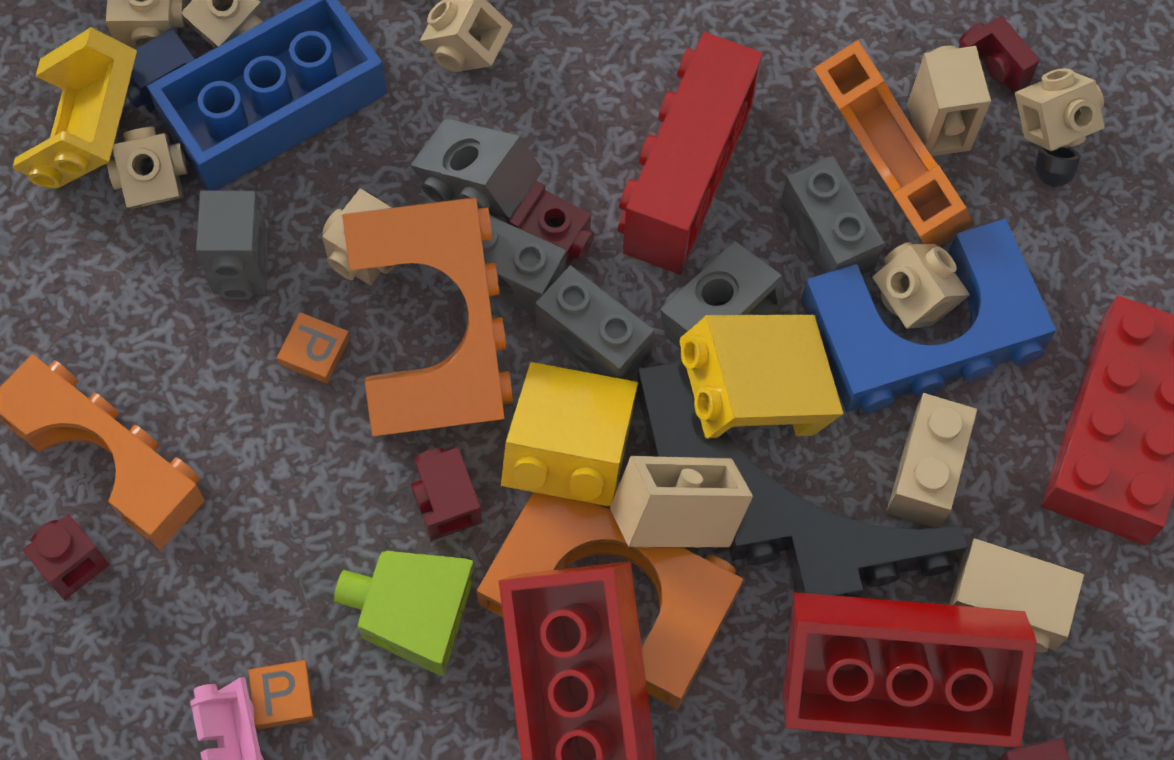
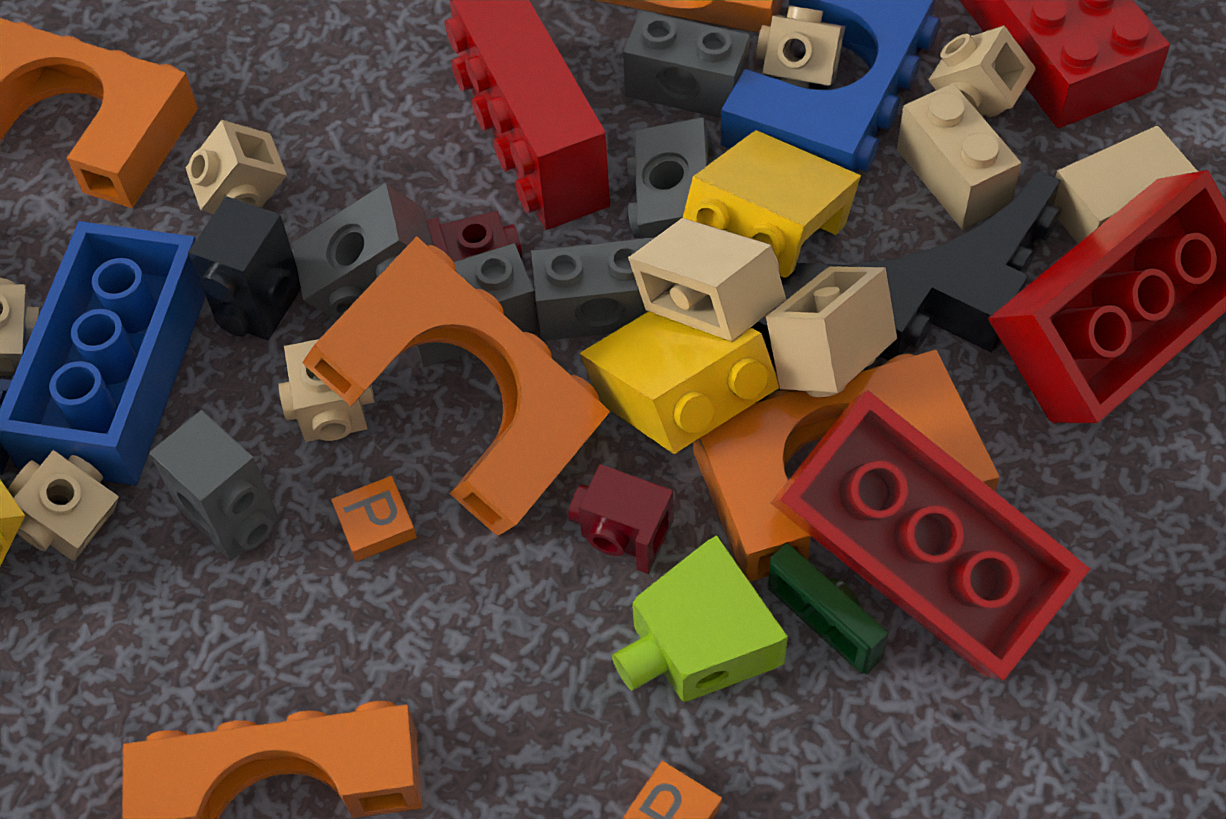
camera: 40 degrees left, 10 degrees down
none -> black brick [188,196,301,341]
none -> tan brick [628,218,786,342]
none -> dark green plate [768,543,889,675]
none -> tan brick [928,26,1036,117]

